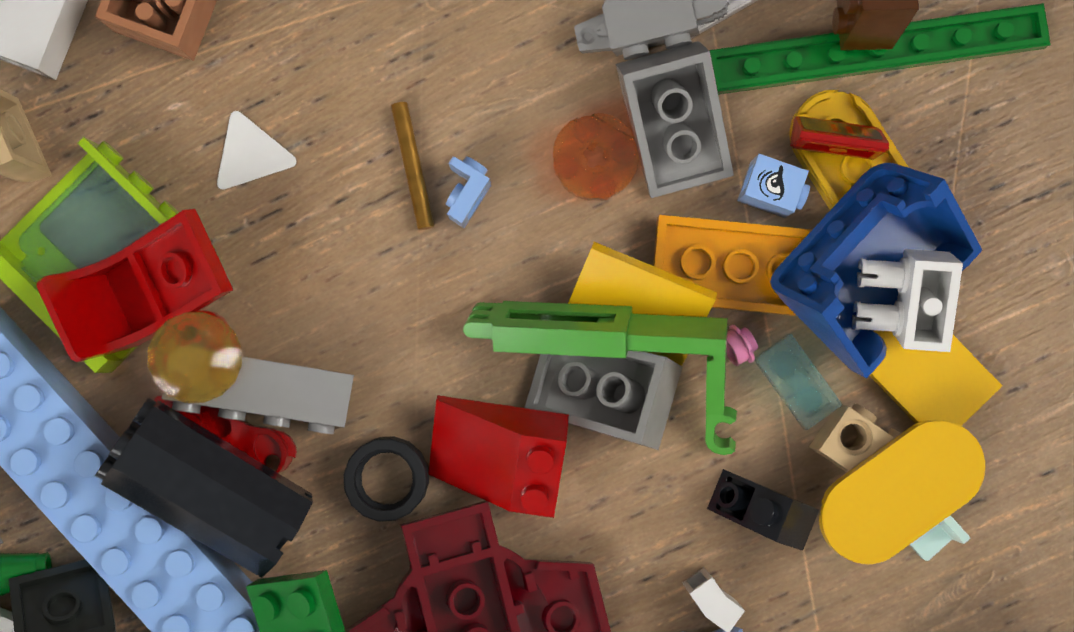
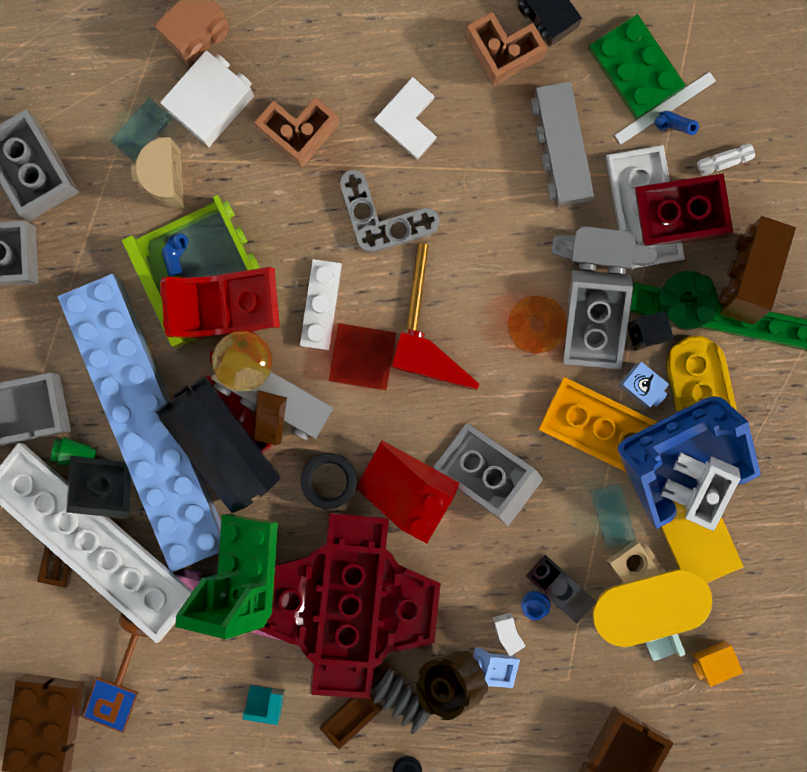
camera: 20 degrees right, 0 degrees up
white sticker [217,111,297,190] -> none
light blue bracket [446,156,491,228] -> none
bright green hinge [463,301,737,455] -> none
yellow tile [568,242,717,366] -> none
bright pink plate [727,325,758,366] -> none
red slope [790,116,889,160] -> none
none -> blue arm [162,233,189,277]
none -> reddish brown tile [252,390,287,445]
none -> white plate [300,259,342,351]
none -> clear red plate [329,323,397,391]
none -> light grey beam [340,170,439,253]
none -> red slope [392,329,479,390]
none -> blue plate [521,591,551,620]
none -> black slope [627,311,674,352]
none -> dark green plate [657,271,718,330]
none -> light orange brick [692,641,743,687]

